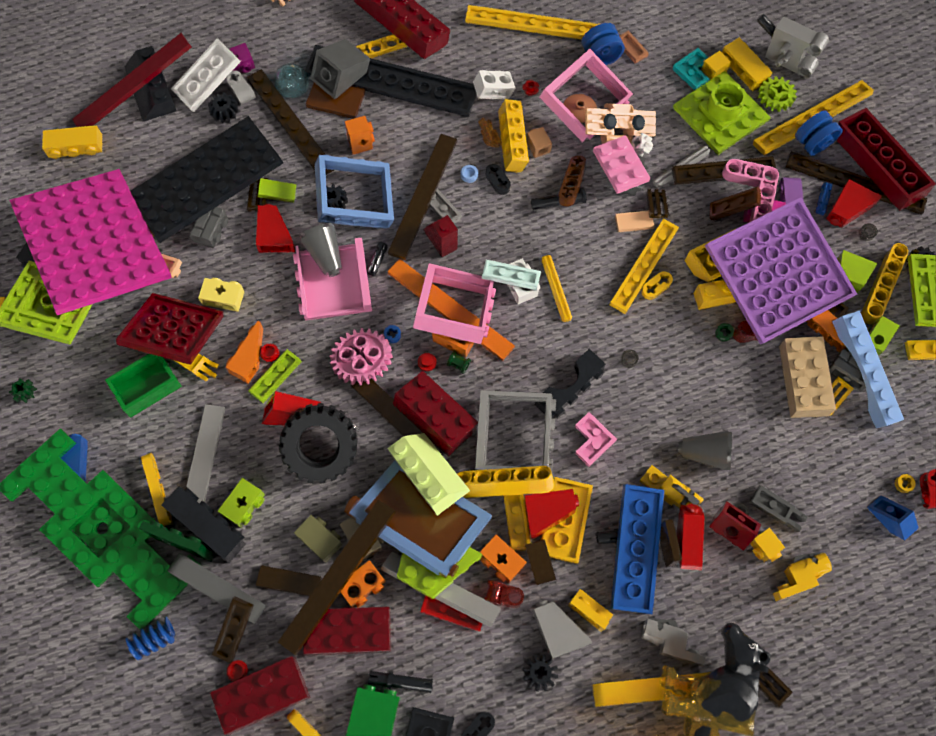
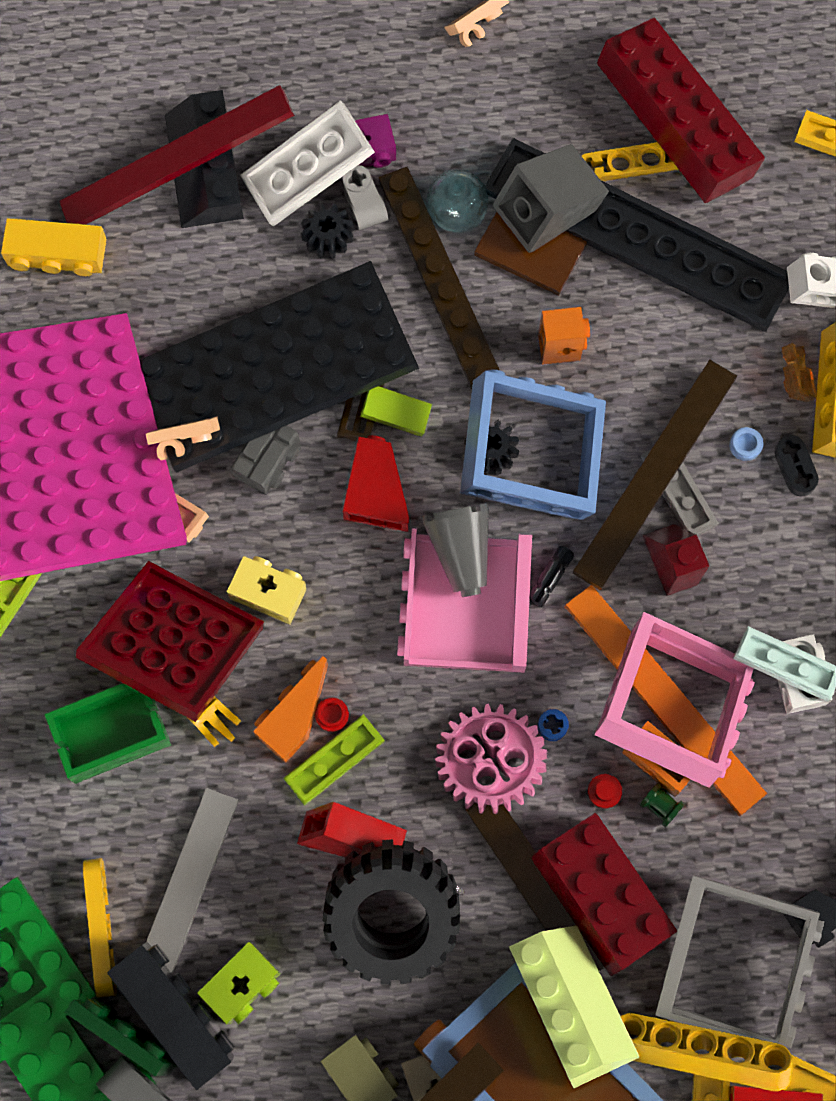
camera: 15 degrees right, 5 degrees up
none -> light nougat plate [145,417,220,461]

